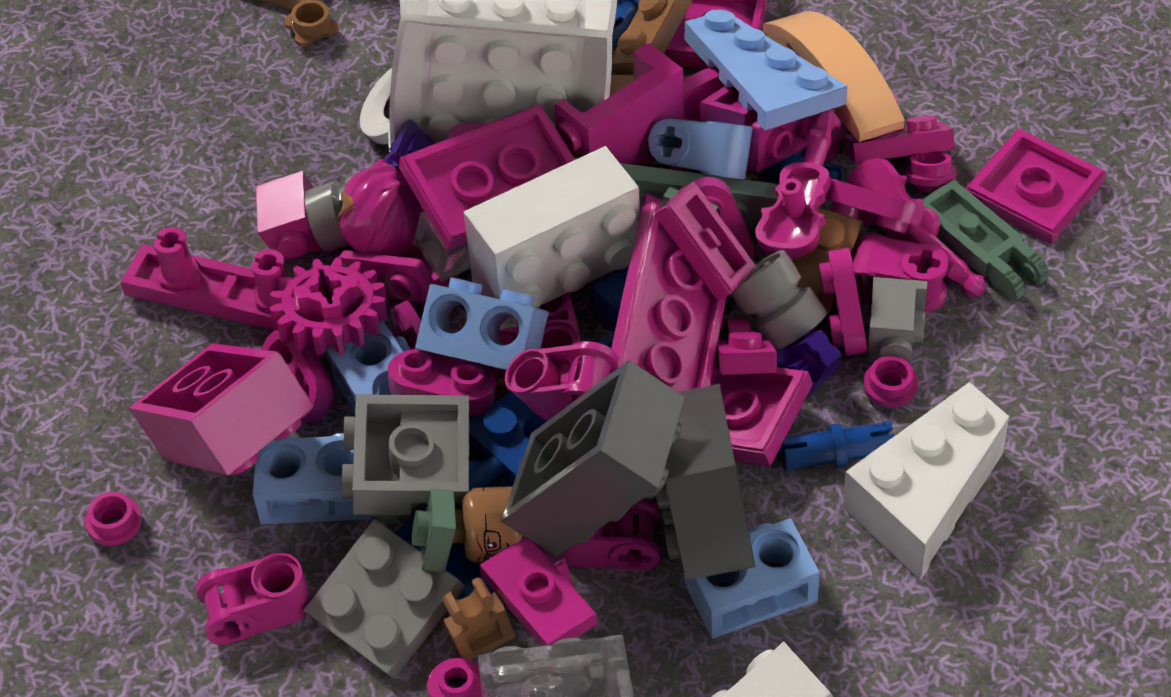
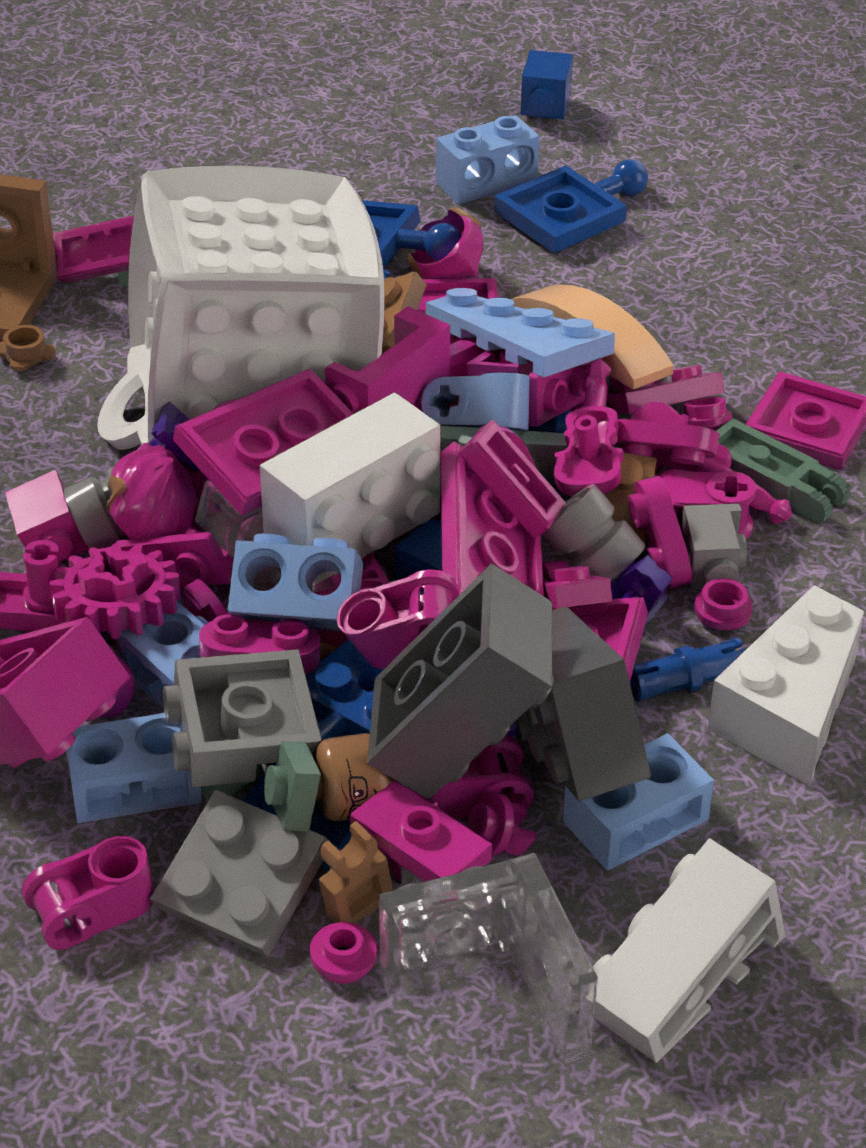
camera: 15 degrees left, 10 degrees down
none -> dark pink plate [467,792,537,857]

